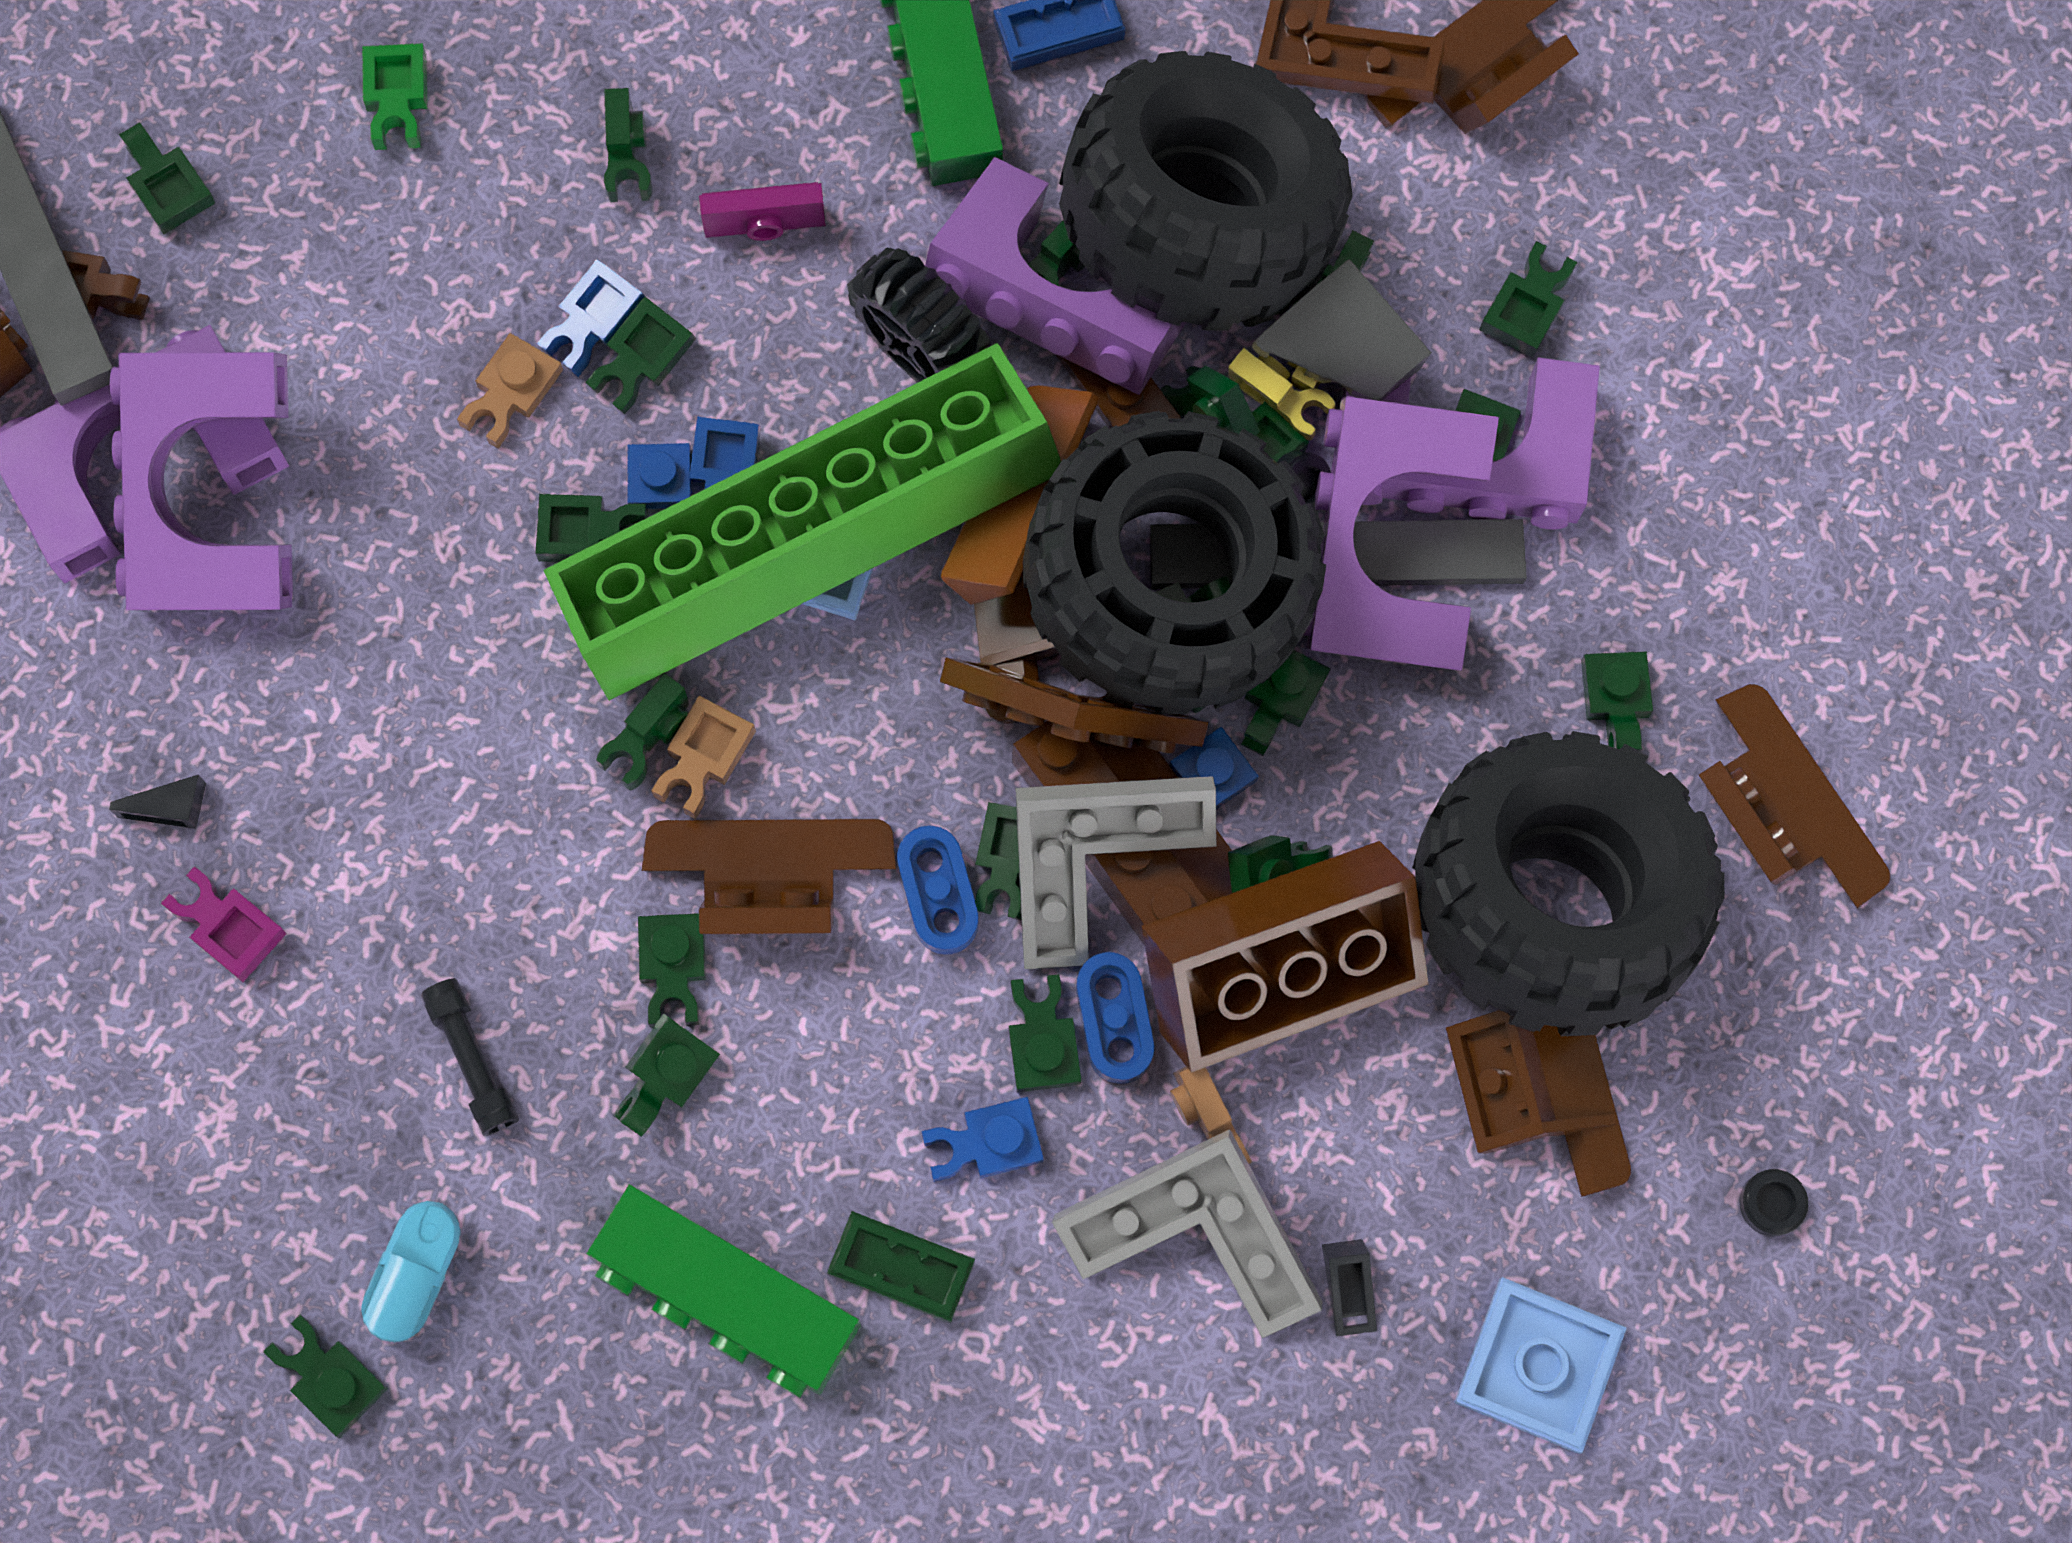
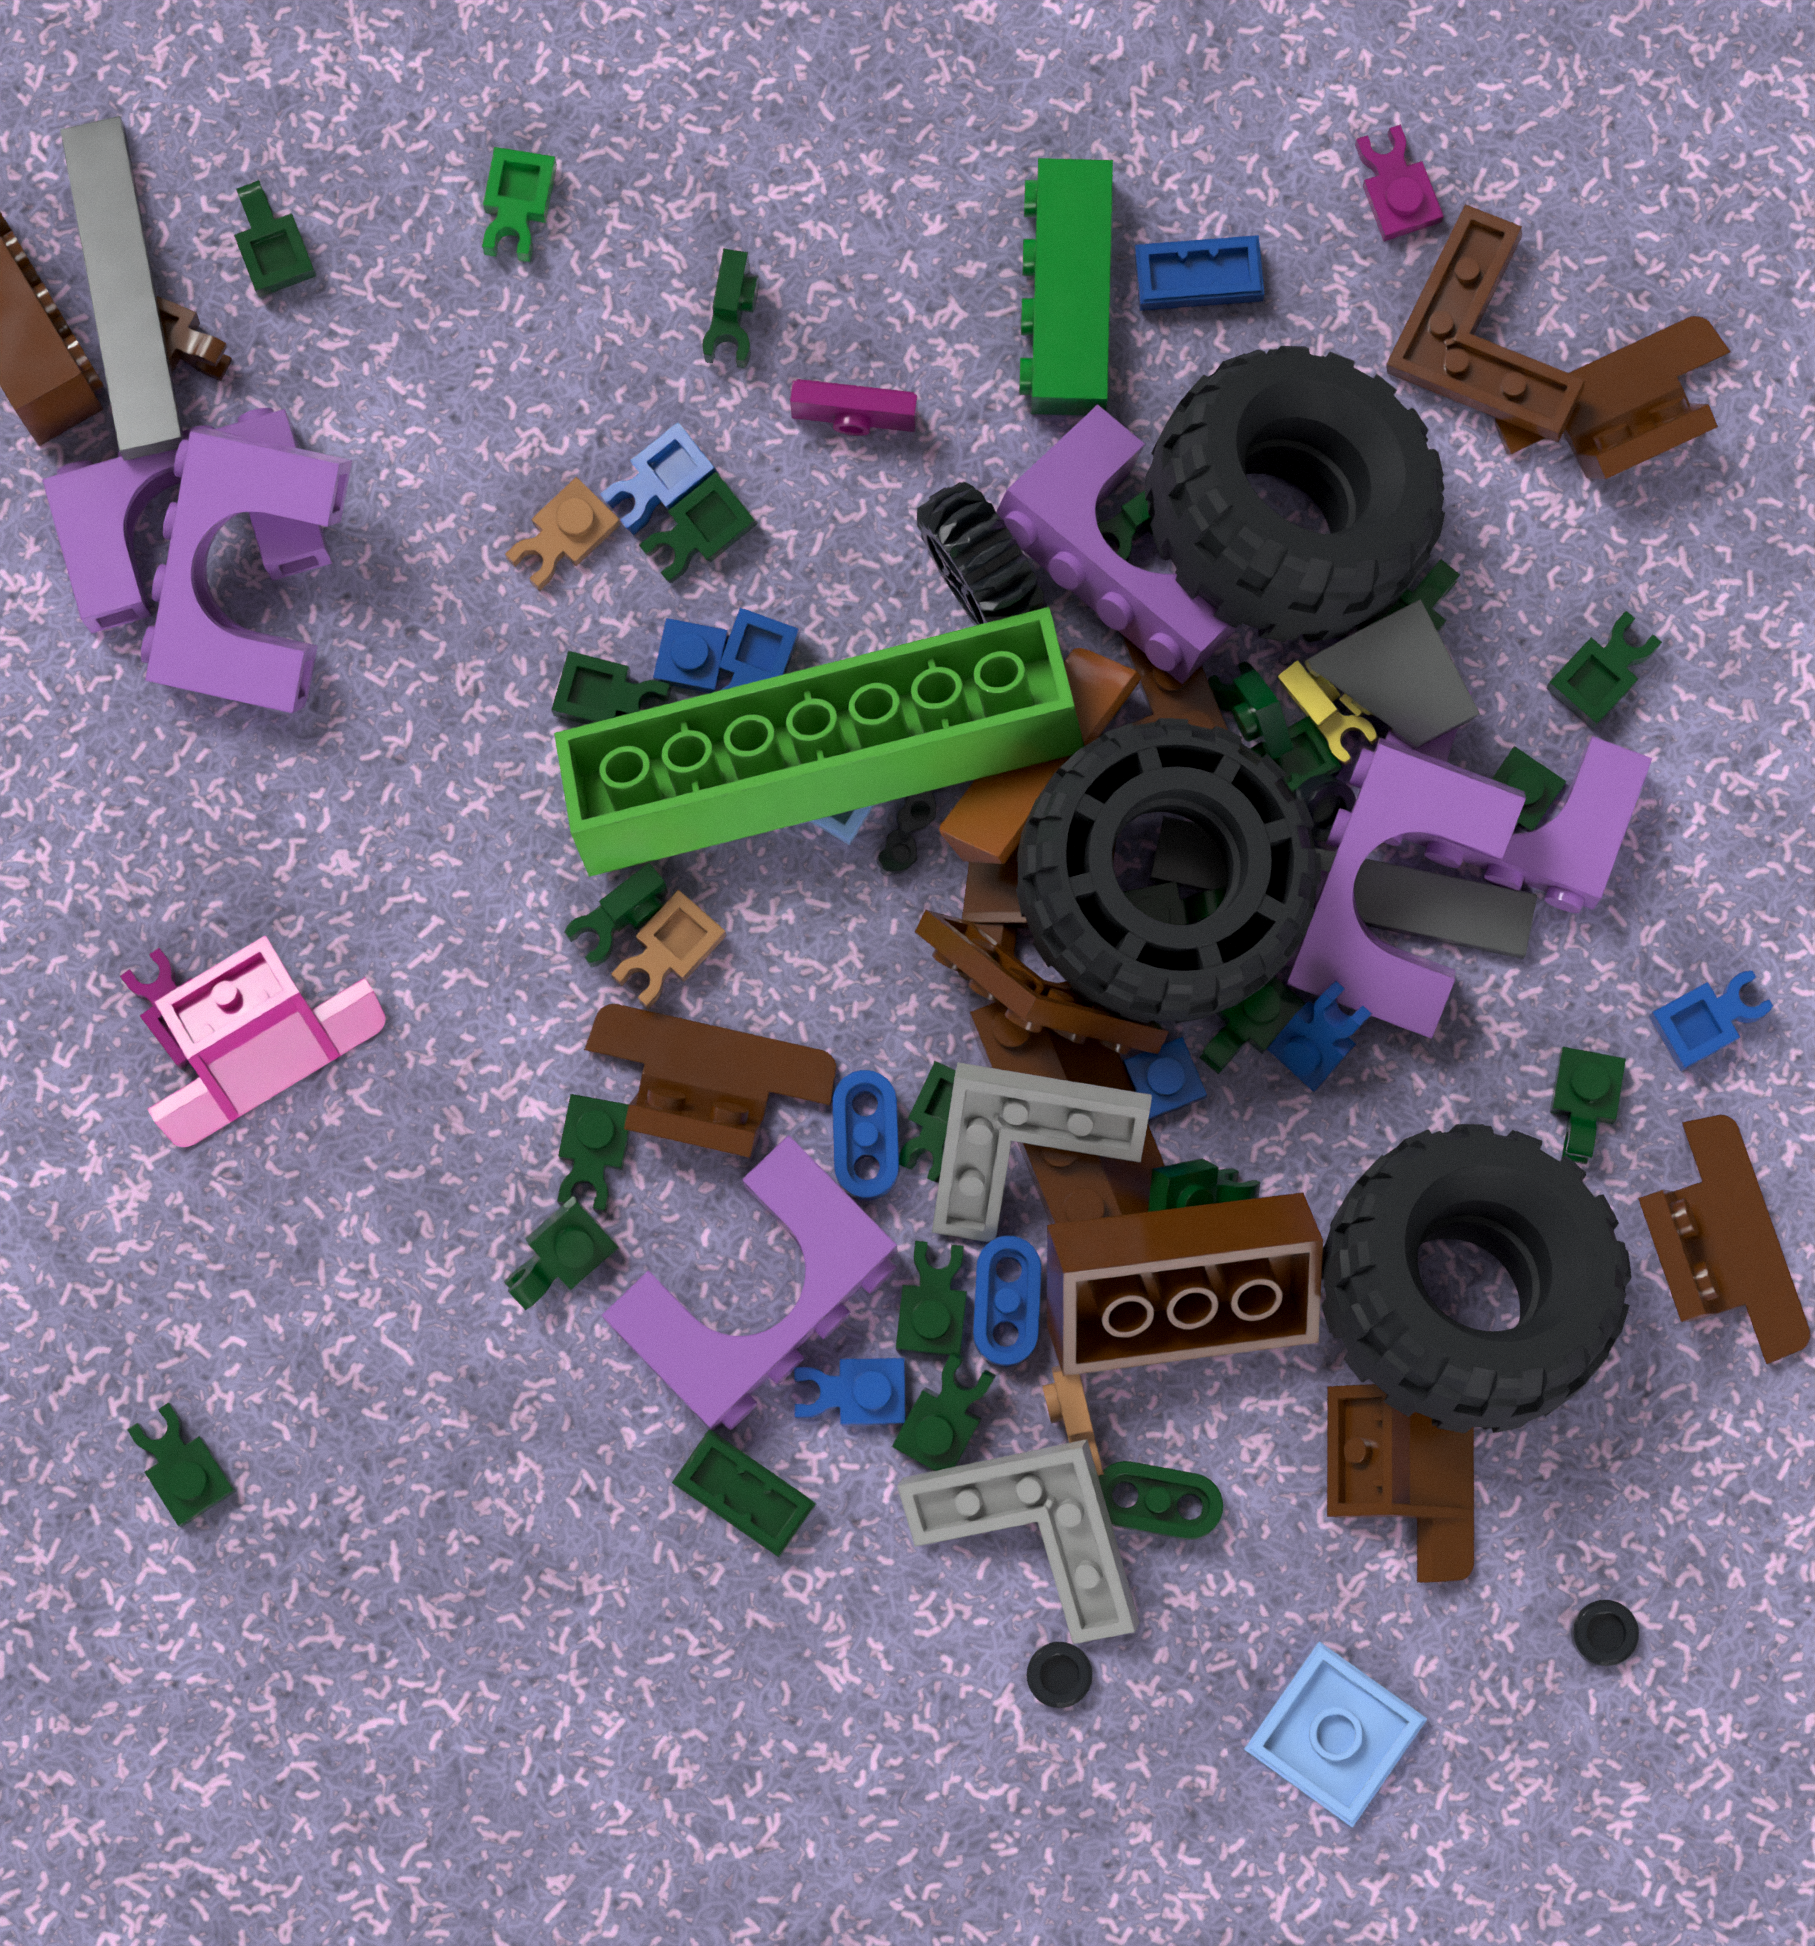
camera: 20 degrees right, 5 degrees up
black piece [109,774,206,829] -> none
medium azure arm [361,1201,461,1343] -> none
black bar [421,978,519,1136] -> none
green brick [586,1184,861,1398] -> none
black piece [1322,1239,1377,1337] -> none
none -> plate [147,935,386,1147]
none -> medium lavender arch [601,1135,898,1431]
none -> black piece [877,791,936,876]
none -> dark green plate [892,1352,997,1471]
none -> black tile [1026,1642,1092,1708]
none -> dark green plate [1098,1461,1223,1540]
none -> blue plate [1267,981,1372,1092]
none -> blue plate [1649,971,1773,1071]

